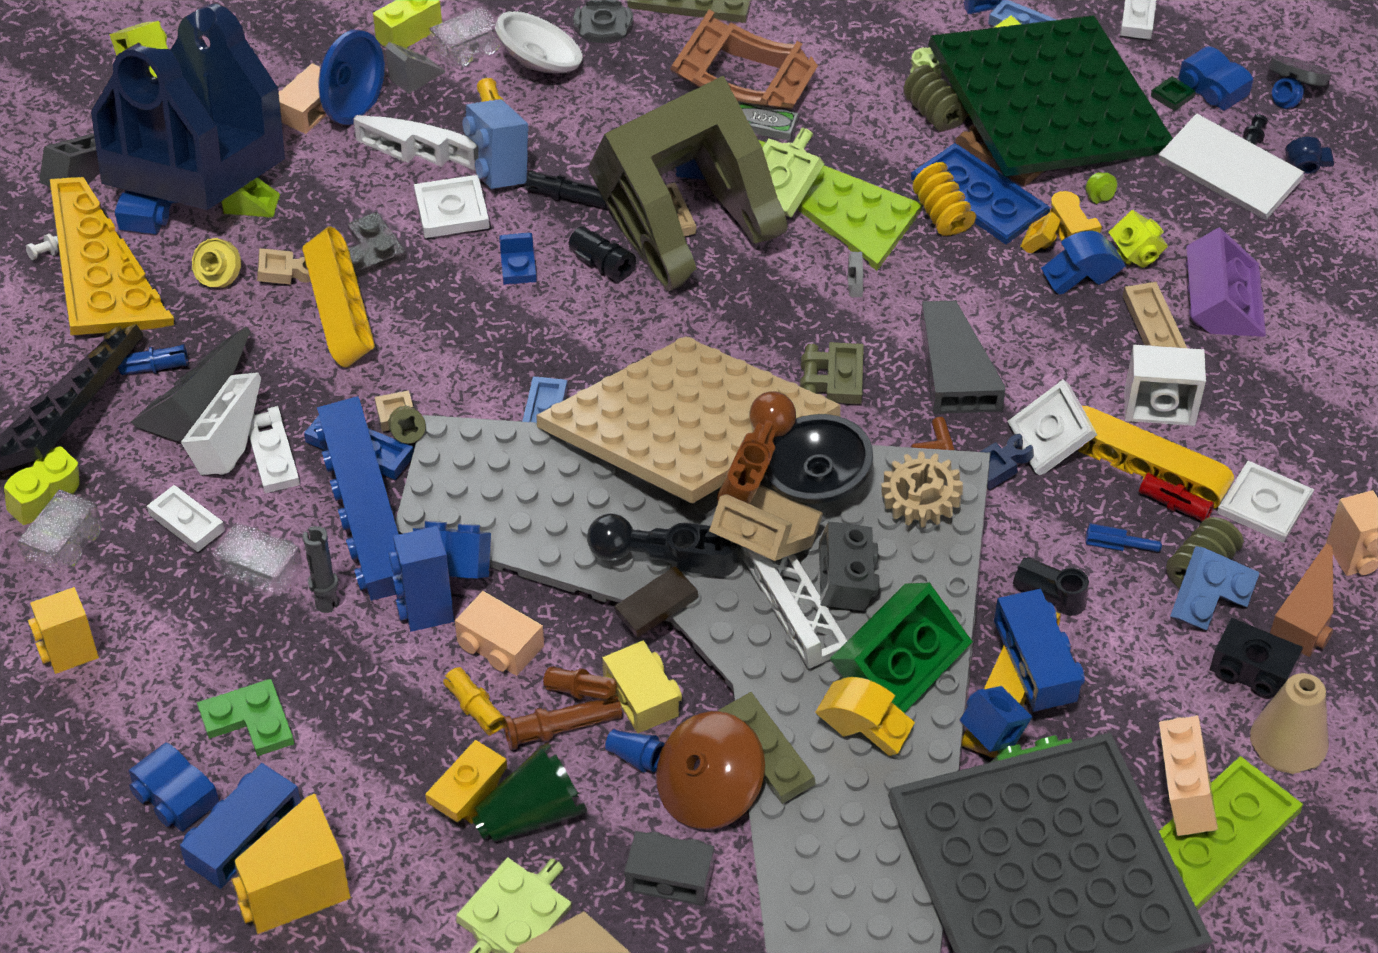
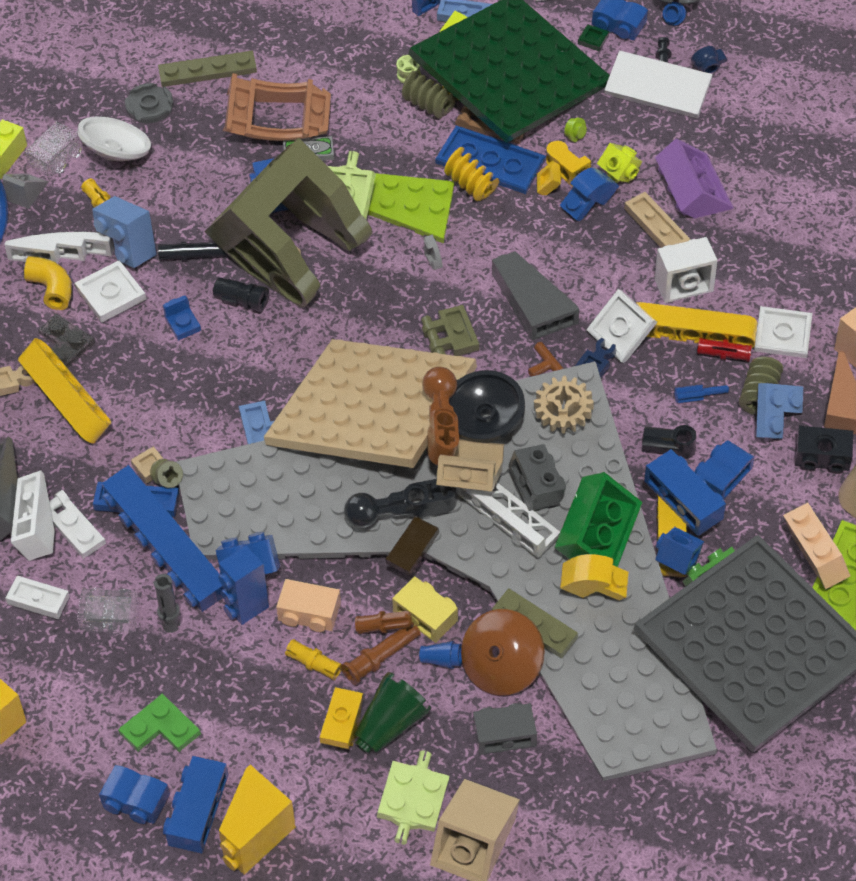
camera: 20 degrees left, 5 degrees up
none -> yellow cylinder [24,256,72,310]
none -> blue brick [694,440,754,499]

